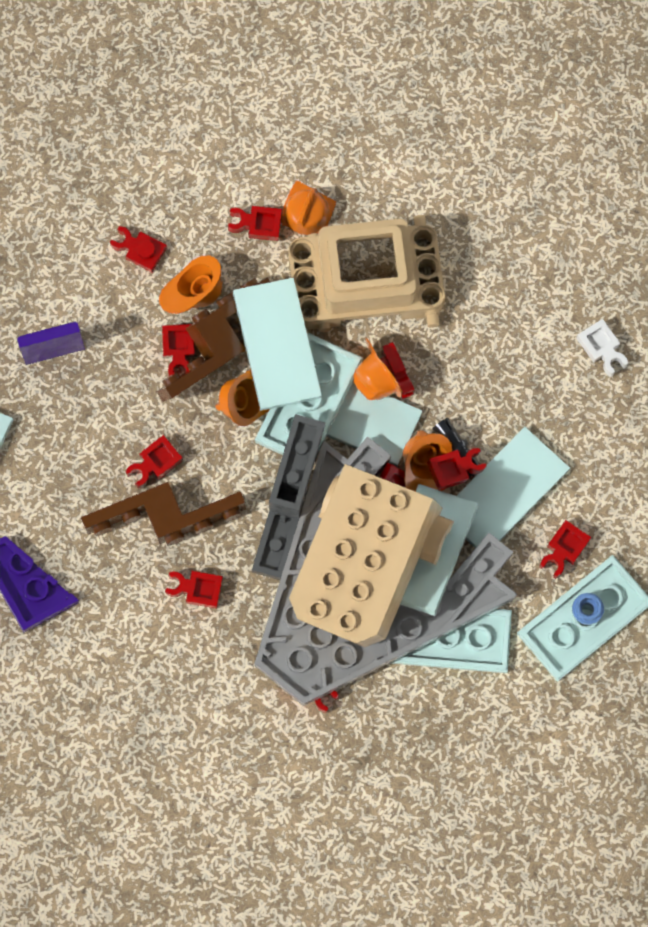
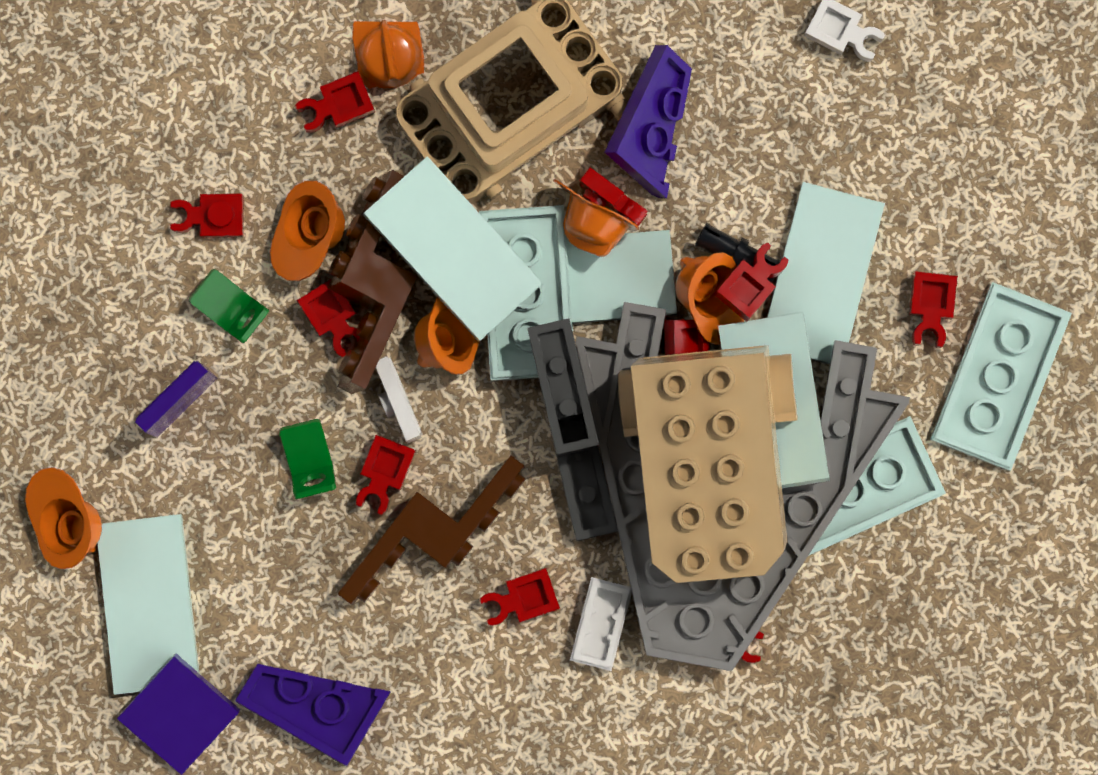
camera: 25 degrees left, 10 degrees up
medium blue plate [572,593,604,625] -> none
none -> green bracket [189,269,269,344]
none -> green bracket [279,419,336,499]
none -> white plate [376,356,423,443]
none -> white plate [570,577,632,671]
none -> dark purple wing [604,45,692,199]

